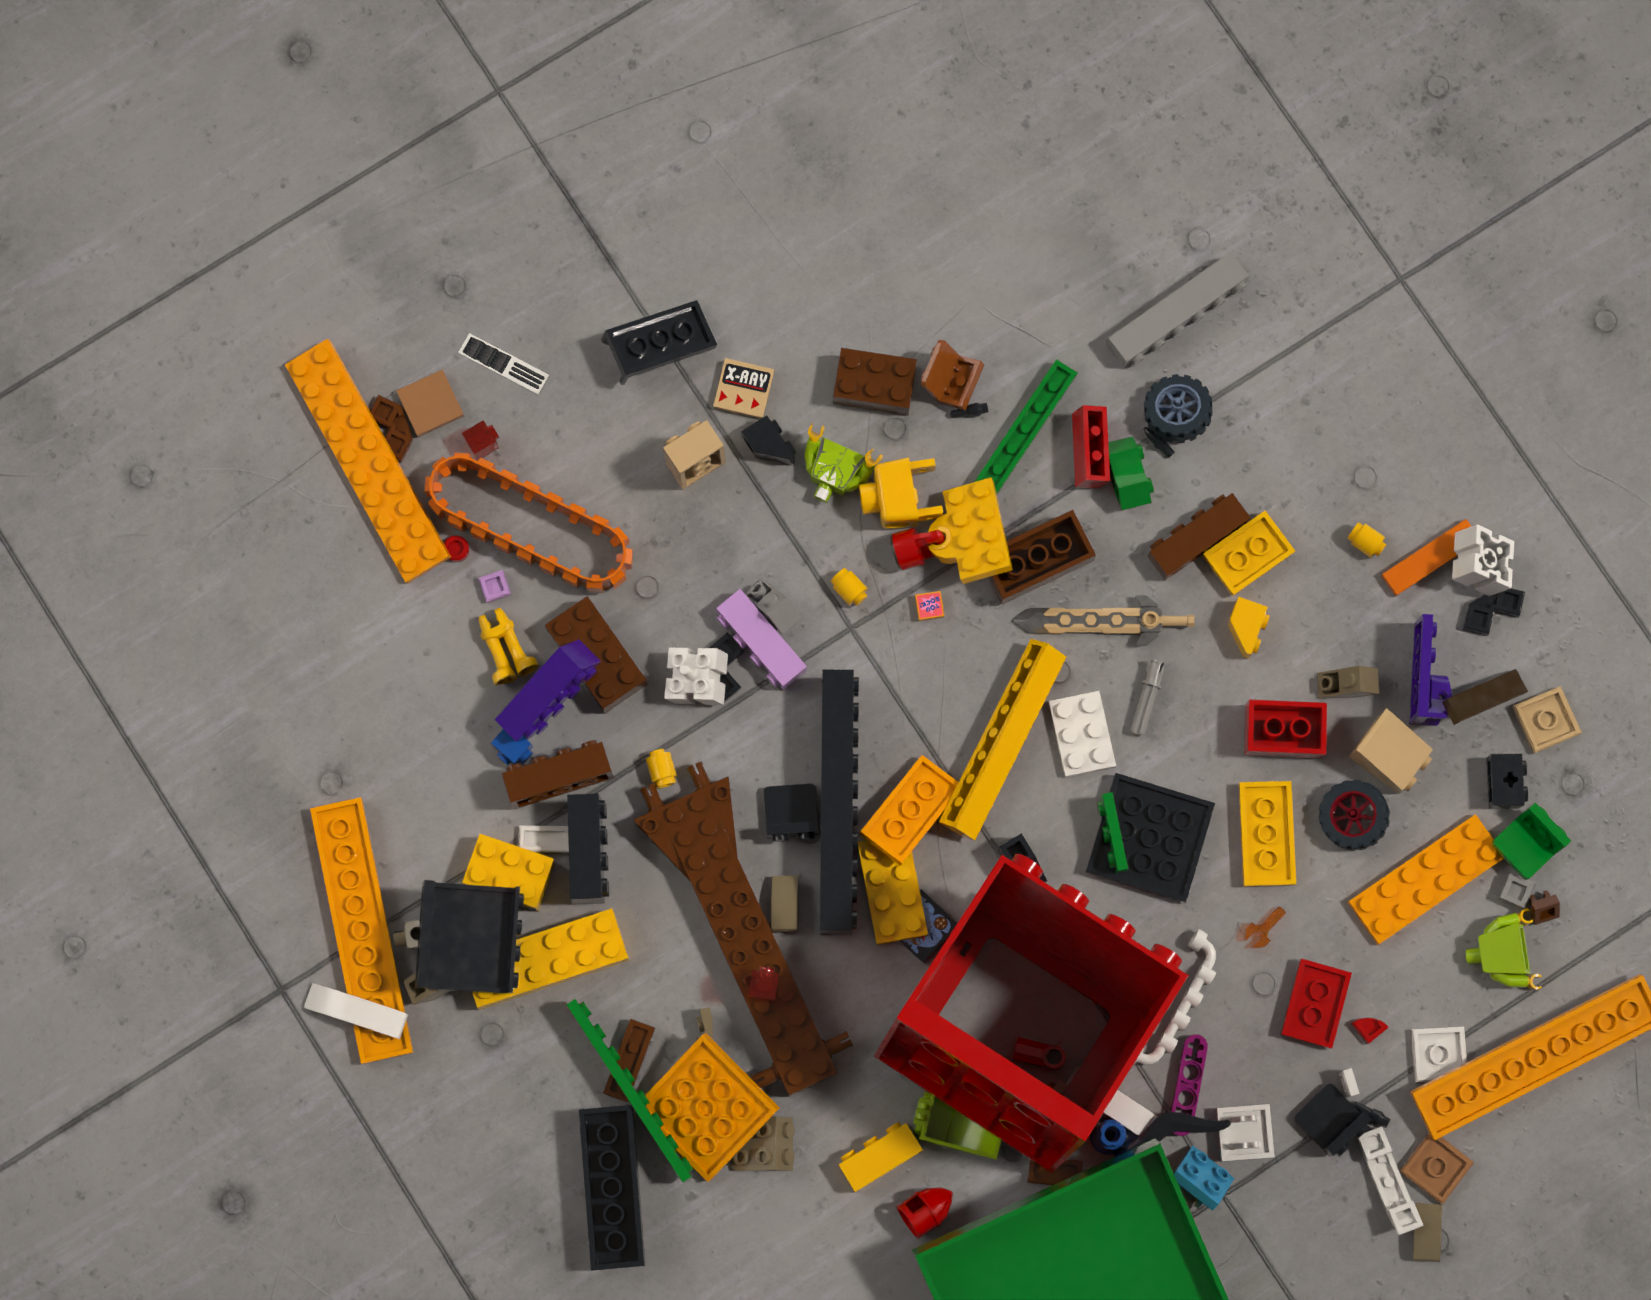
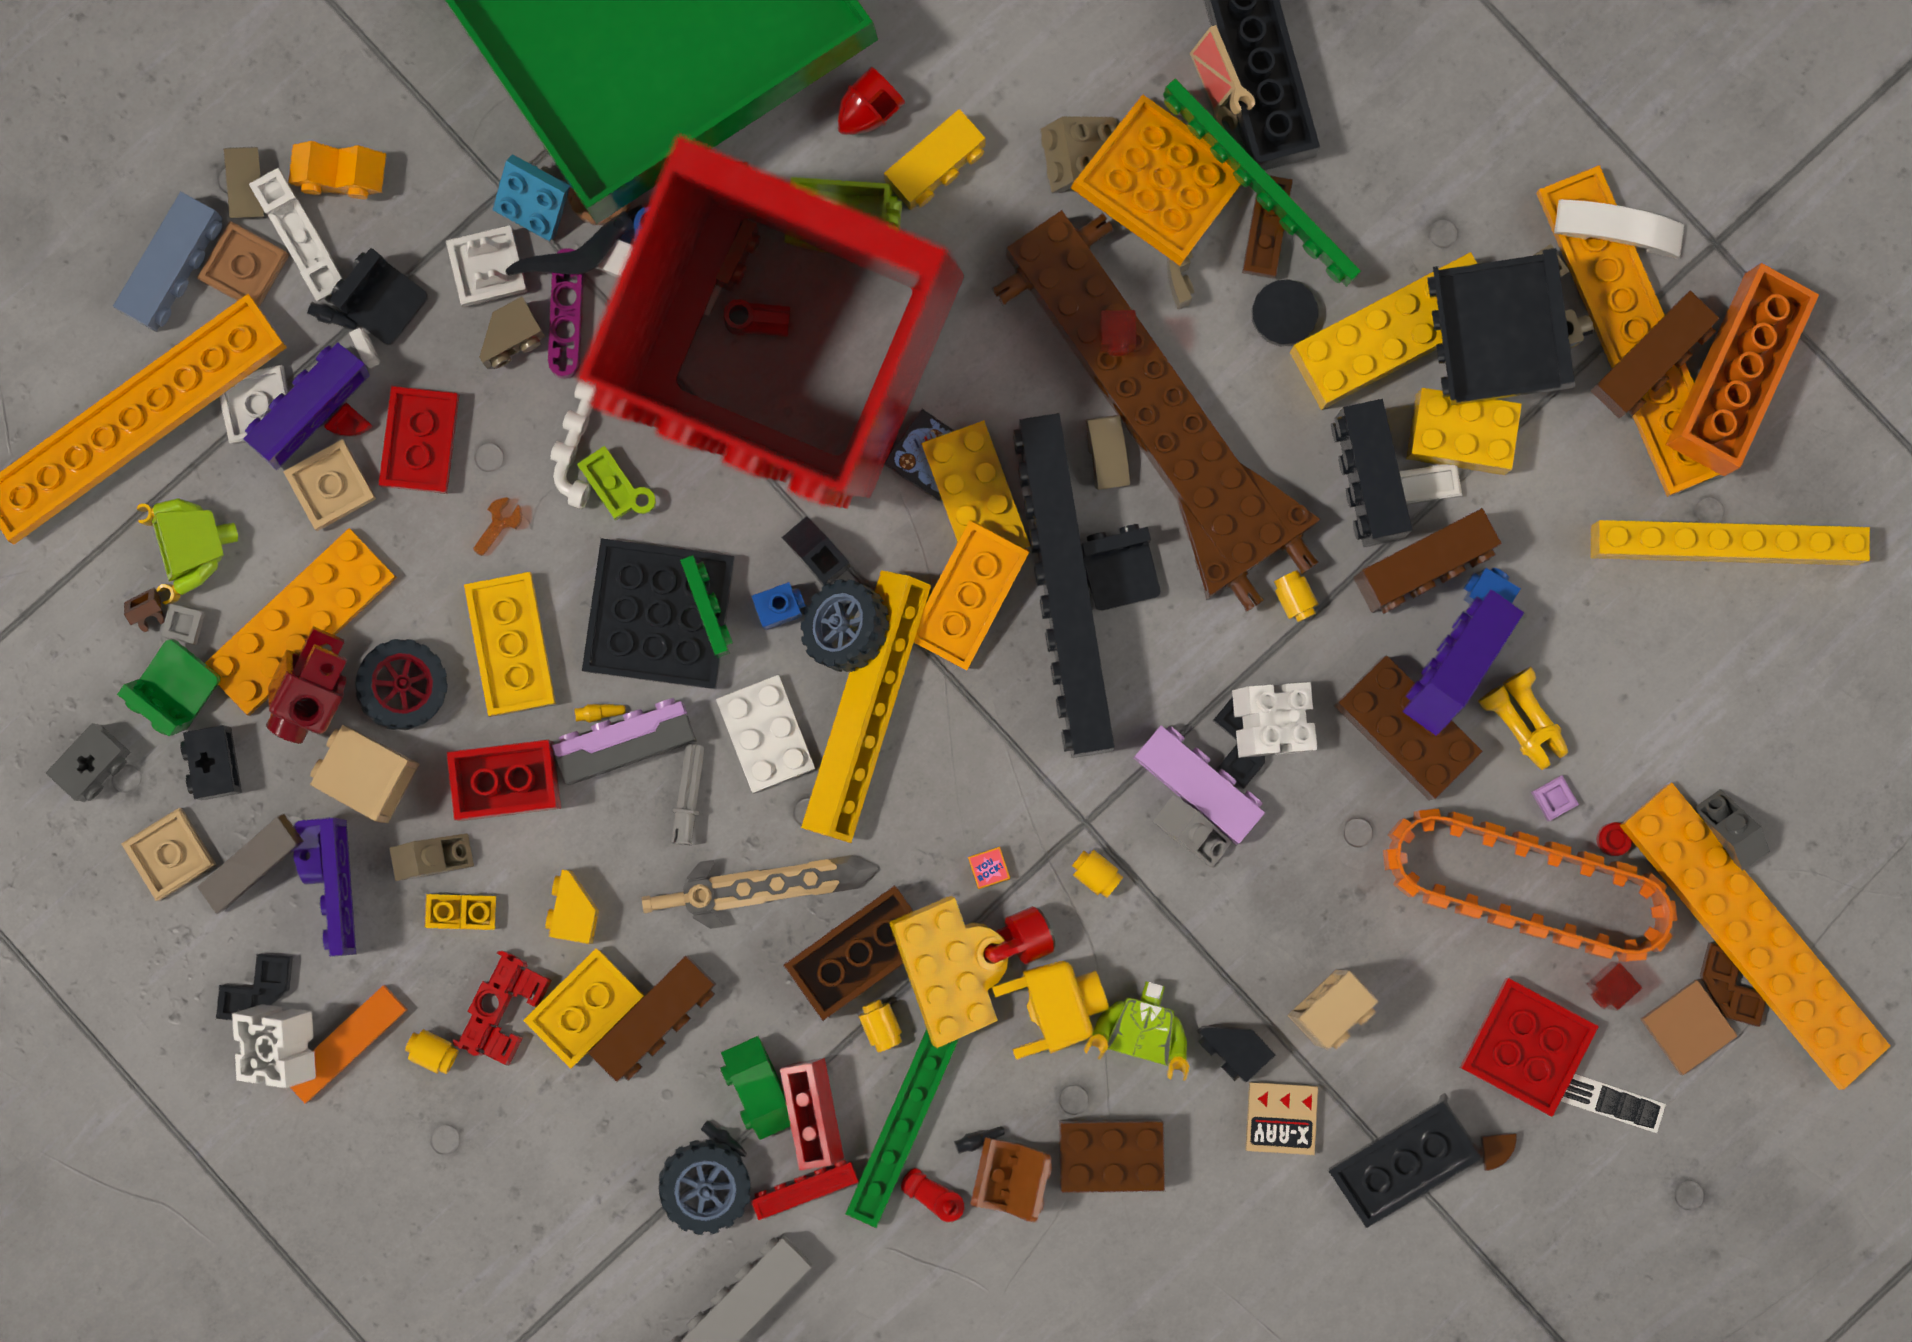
camera: 170 degrees right, 5 degrees up
none -> dark grey brick [45,723,131,802]
none -> sand blue brick [113,191,223,332]
none -> dark purple slope [243,343,370,471]
none -> dark red piece [266,626,347,744]
none -> tan plate [283,439,376,531]
none -> light orange brick [288,141,386,199]
none -> yellow slope [424,894,496,930]
none -> red piece [453,951,552,1065]
none -> dark tan slope [479,296,546,369]
none -> piece [552,698,697,785]
none -> yellow piece [574,704,626,723]
none -> lime hinge [577,445,656,521]
none -> blue brick [751,582,806,630]
none -> red piece [751,1159,859,1221]
none -> black wheel [800,579,889,672]
none -> yellow brick [858,999,902,1052]
none -> red piece [901,1168,965,1222]
none -> flag [1190,25,1255,130]
none -> black tile [1251,279,1318,347]
none -> red plate [1459,978,1599,1117]
none -> reddish brown tile [1481,1133,1517,1171]
none -> reddish brown brick [1590,290,1720,418]
none -> yellow brick [1591,520,1870,566]
none -> orange brick [1666,263,1819,476]
none -> dark grey slope [1694,789,1770,871]

